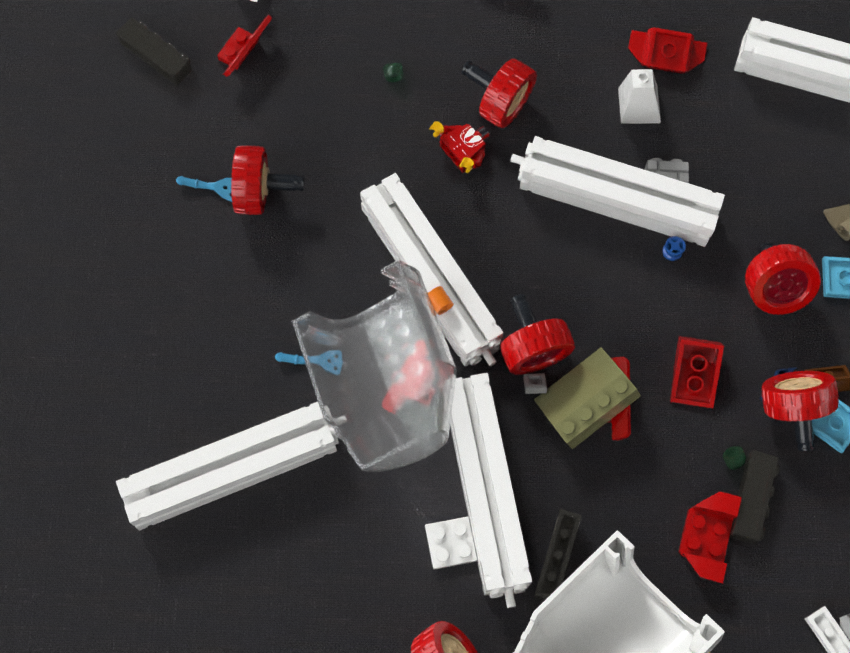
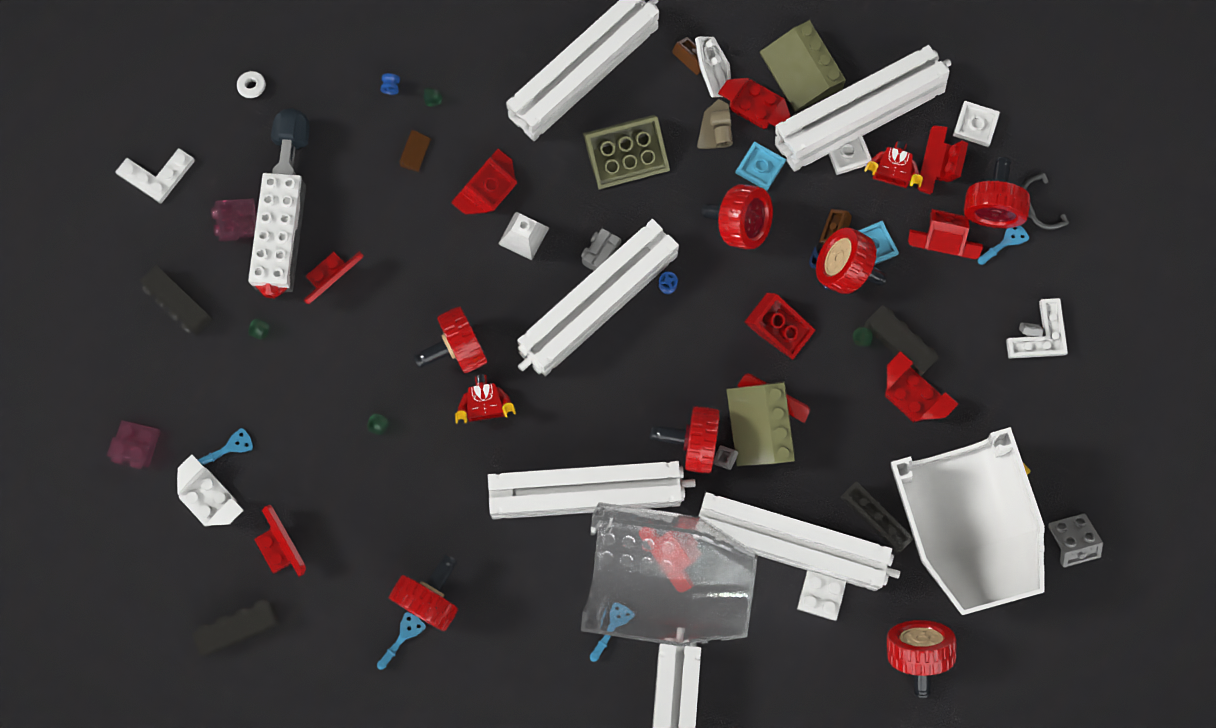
camera: 60 degrees left, 5 degrees up
orange beam [426,286,454,315] -> none
none -> olive slope [583,115,670,189]

